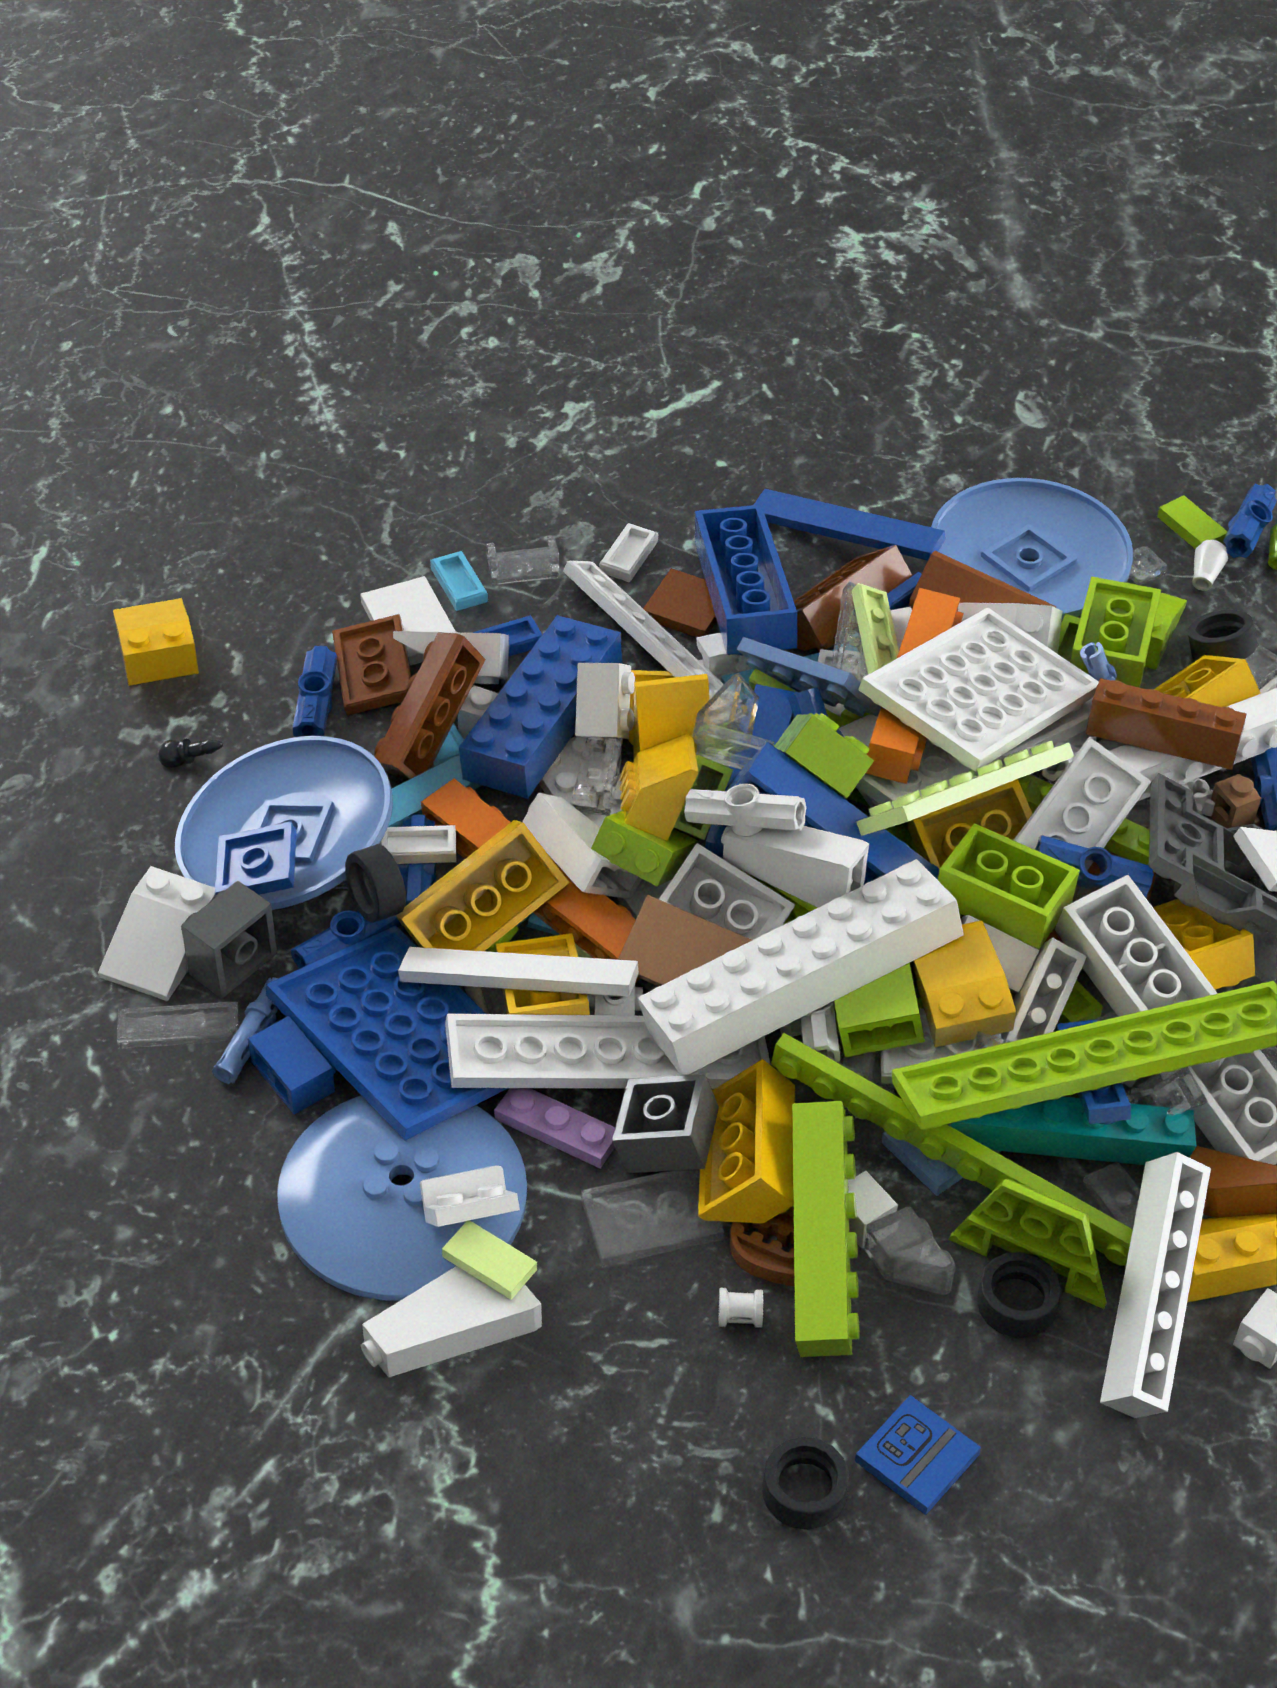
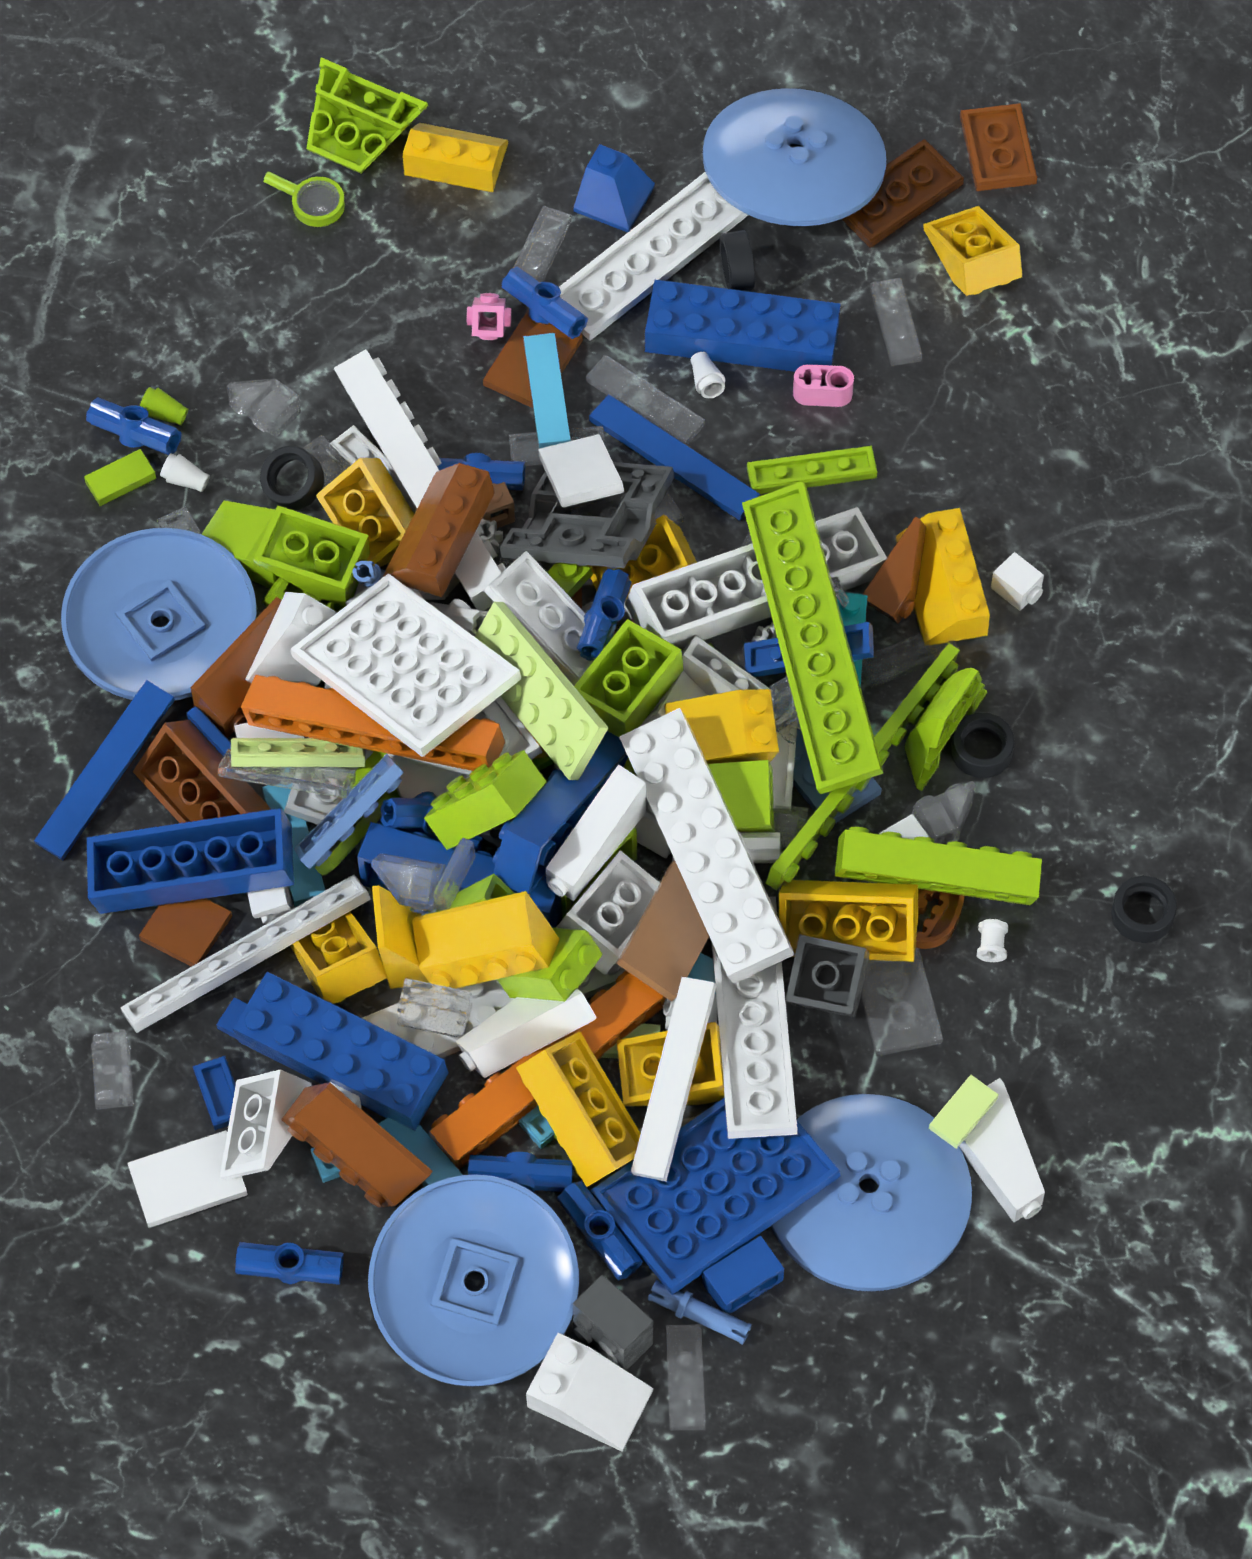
camera: 85 degrees left, 15 degrees up
yellow slope [113,598,199,686] -> none
black bar [158,738,223,768] -> none
plate [215,821,297,895] -> none
dark orange tile [332,614,412,716] -> none
black tyre [345,844,406,923] -> none
white tile [380,825,456,864] -> none
white bracket [420,1165,520,1227] -> none
medium azure tile [430,551,488,611] -> none
lavender plate [494,1088,615,1169] -> none
white slope [575,663,635,739] -> none
white tile [599,523,658,582] -> none
white piece [684,784,807,836] -> none
blue tile [855,1395,981,1515] -> none
white brick [1100,1152,1211,1418] -> none

